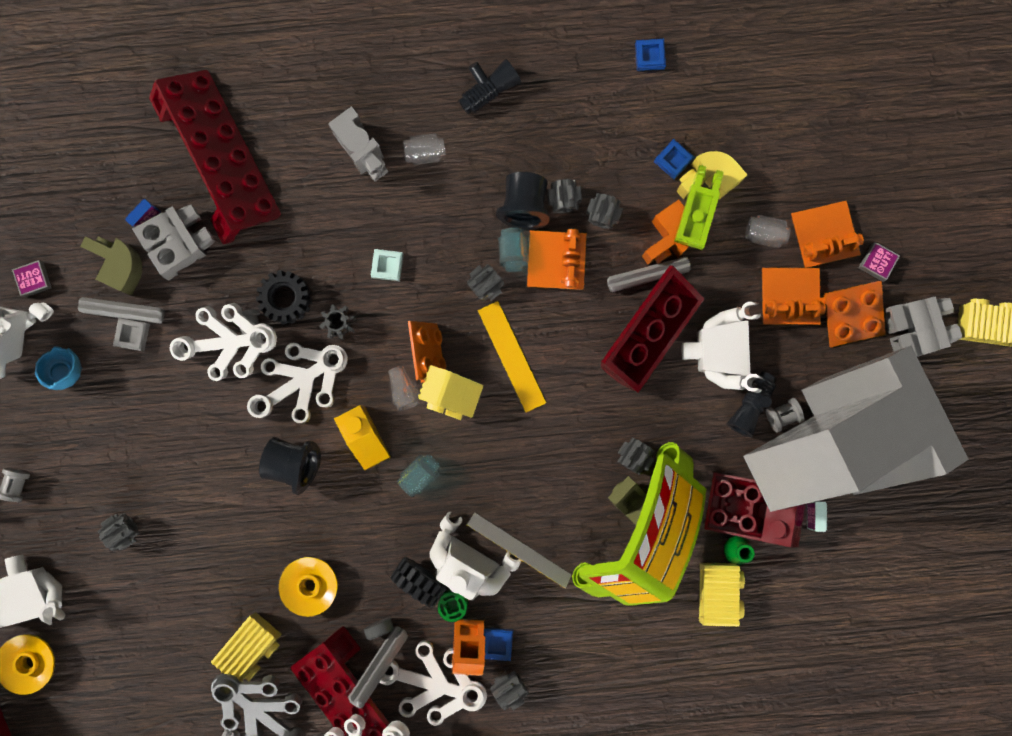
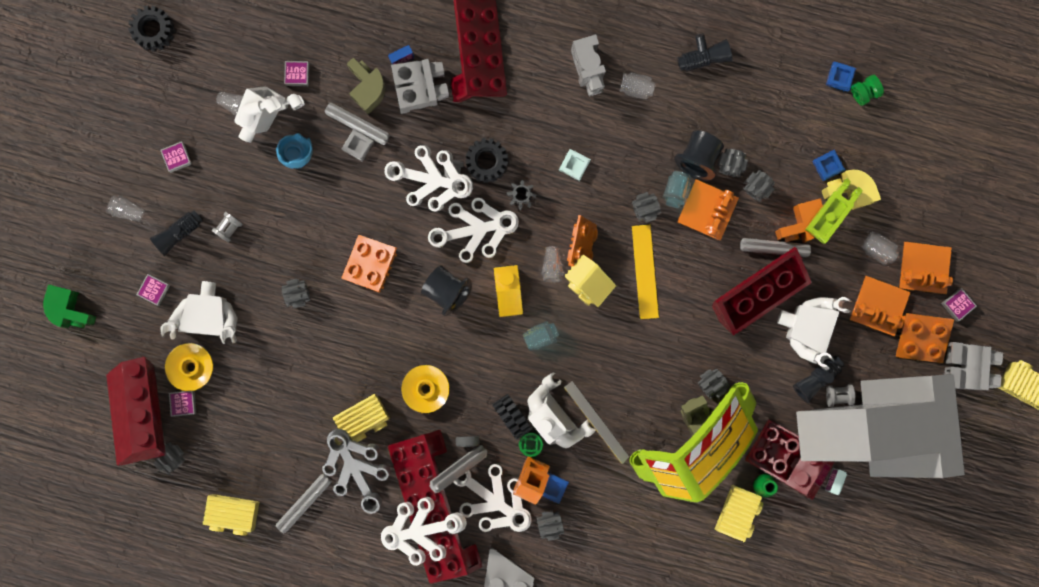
camera: 15 degrees right, 0 degrees up
none -> tile [169,391,197,417]
none -> hinge [342,235,397,293]
none -> green wheel [851,75,884,106]

